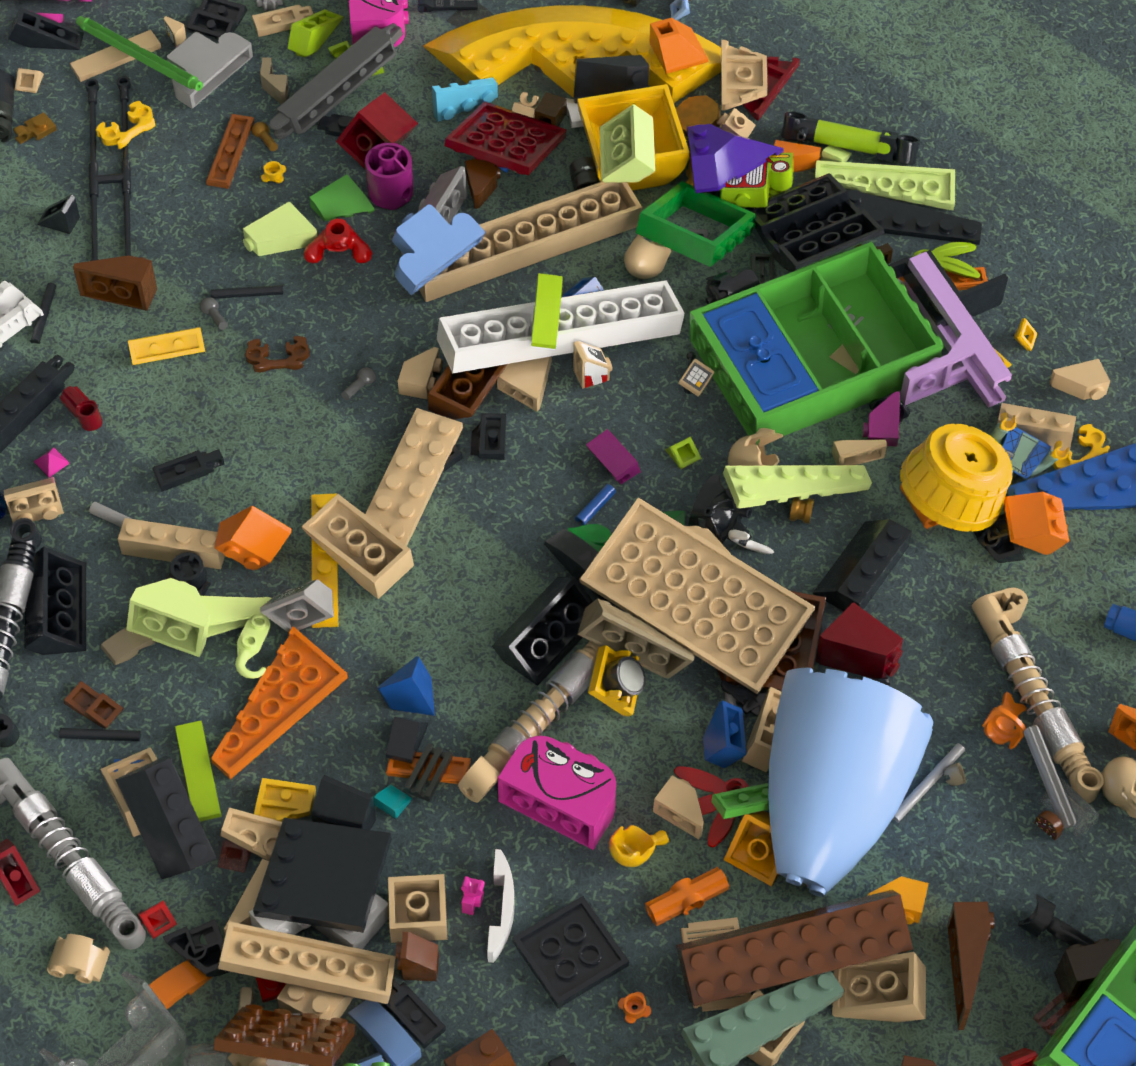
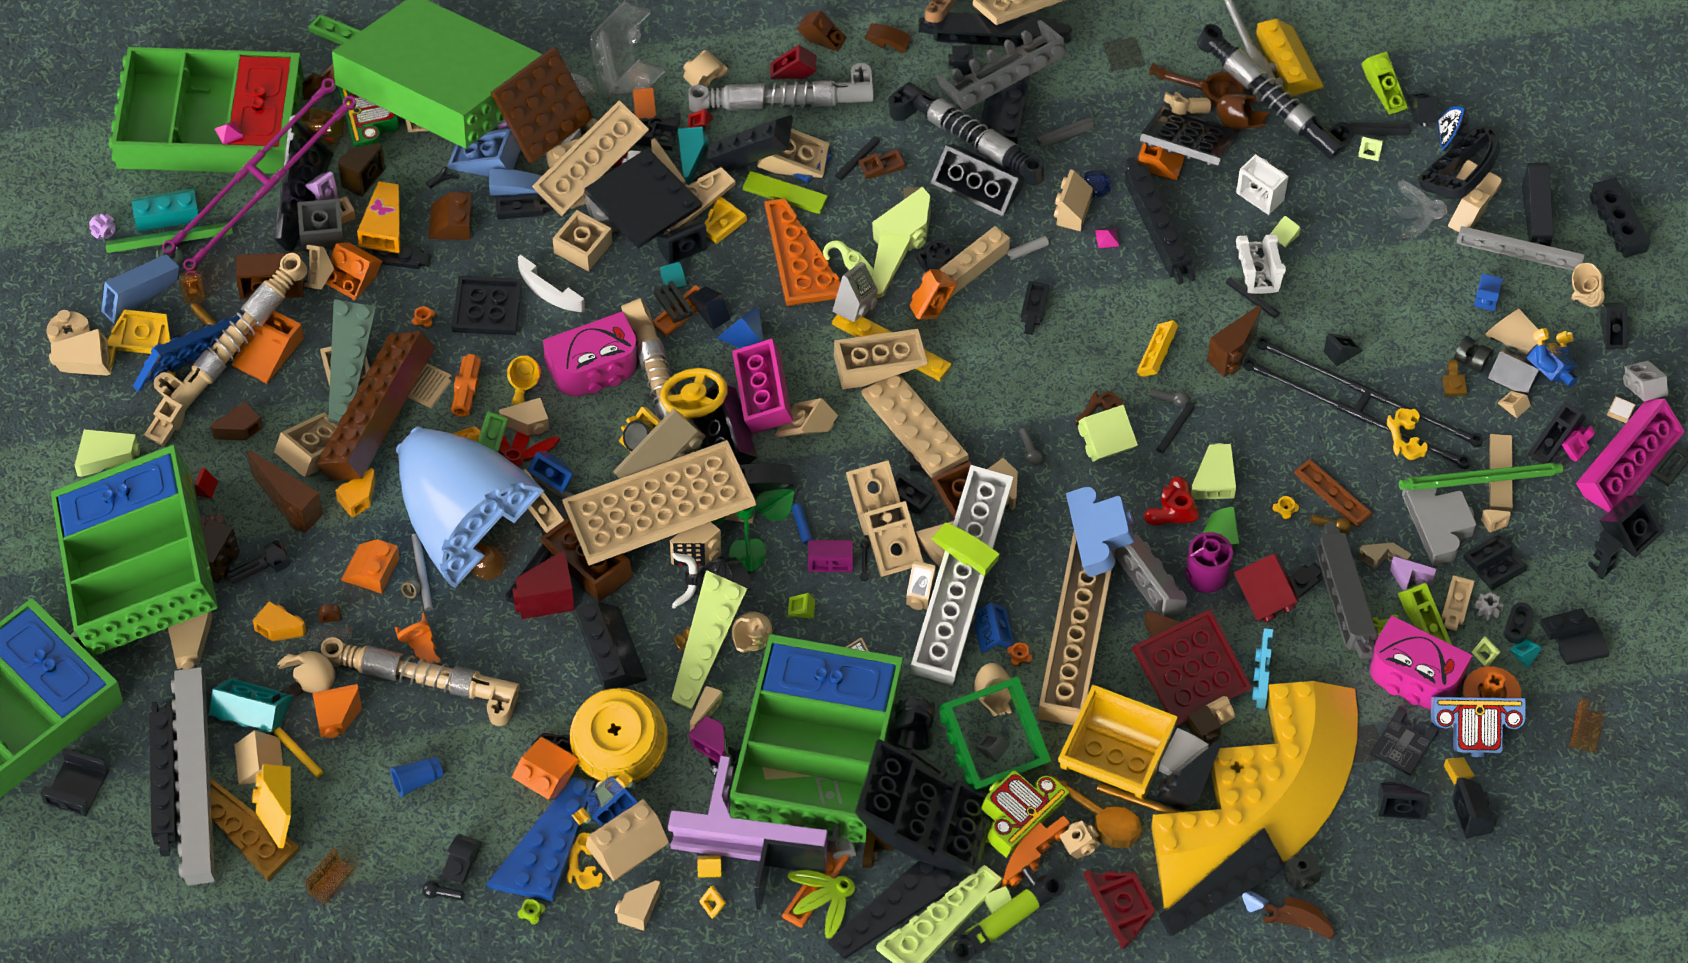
camera: 125 degrees right, 0 degrees up
dark red piece [59,386,102,431] -> none
reddish brown slope [396,931,439,981] -> none
dark pink plate [461,876,485,915] -> none
yellowish green slope [600,104,655,183] -> none
orange slope [649,18,709,74] -> none
dark purple wedge [687,124,784,193] -> none
tan wing [721,40,767,111] -> none
light grey axle [1023,725,1076,829] -> none
none -> light orange slope [253,601,307,641]
none -> orange slope [341,539,400,594]
none -> yellow piece [660,368,728,419]
none -> teal slope [678,127,708,185]
none -> dark pink brick [732,338,793,434]
none -> tan slope [775,398,838,437]
none -> tan bracket [846,460,923,577]
none -> black hinge [860,541,869,581]
none -> orange plate [1007,643,1032,666]
none -> yellowish green brick [1078,405,1138,462]
none -> black wing [1159,828,1285,936]
none -> lavender slope [1390,556,1436,591]

